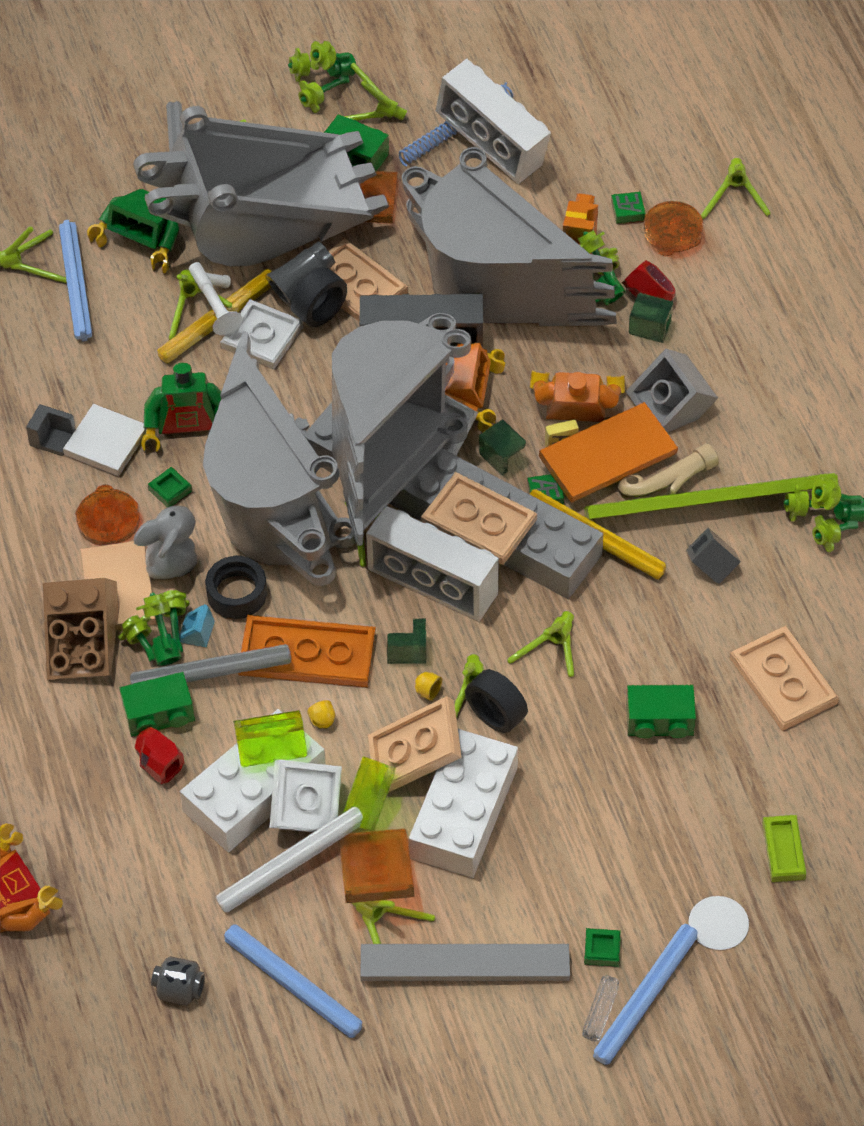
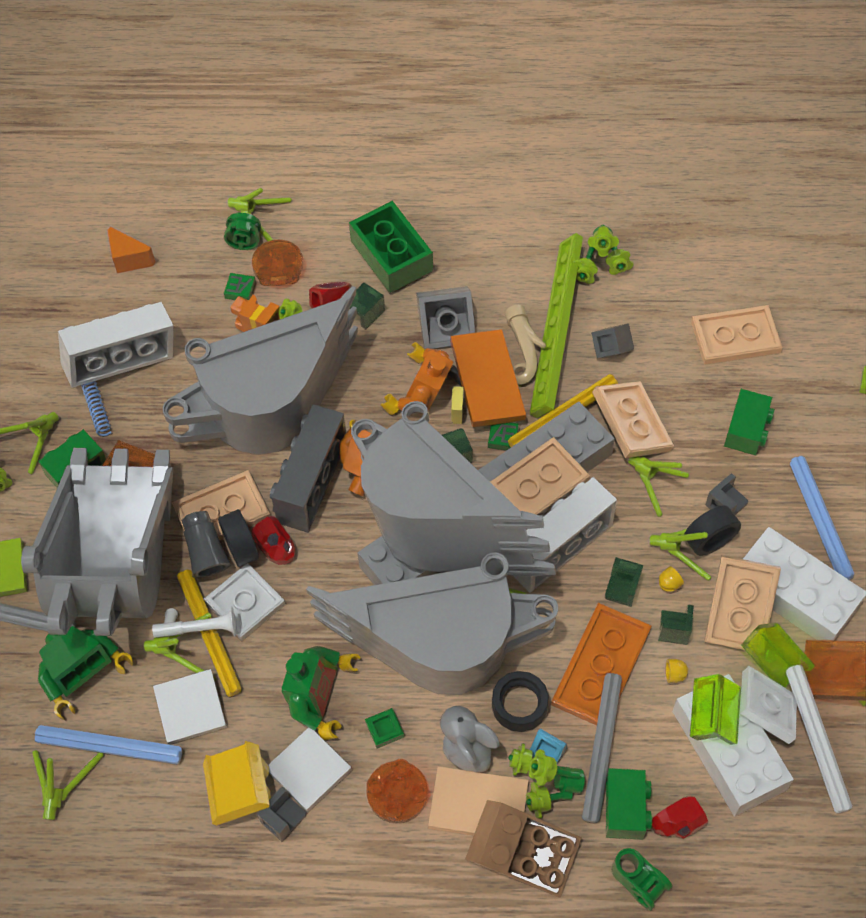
camera: 70 degrees left, 5 degrees up
none -> orange slope [107,227,156,273]
none -> white tile [153,669,227,745]
none -> yellow slope [203,741,271,826]
none -> green wheel [224,212,261,250]
none -> red rock [251,516,295,565]
none -> green brick [349,200,433,293]
none -> light nougat tile [592,381,674,458]
none -> green piece [611,848,673,911]
none -> clear green panel [658,605,694,645]
none -> dark grey panel [705,473,748,515]
none -> light blue axle [790,456,854,580]

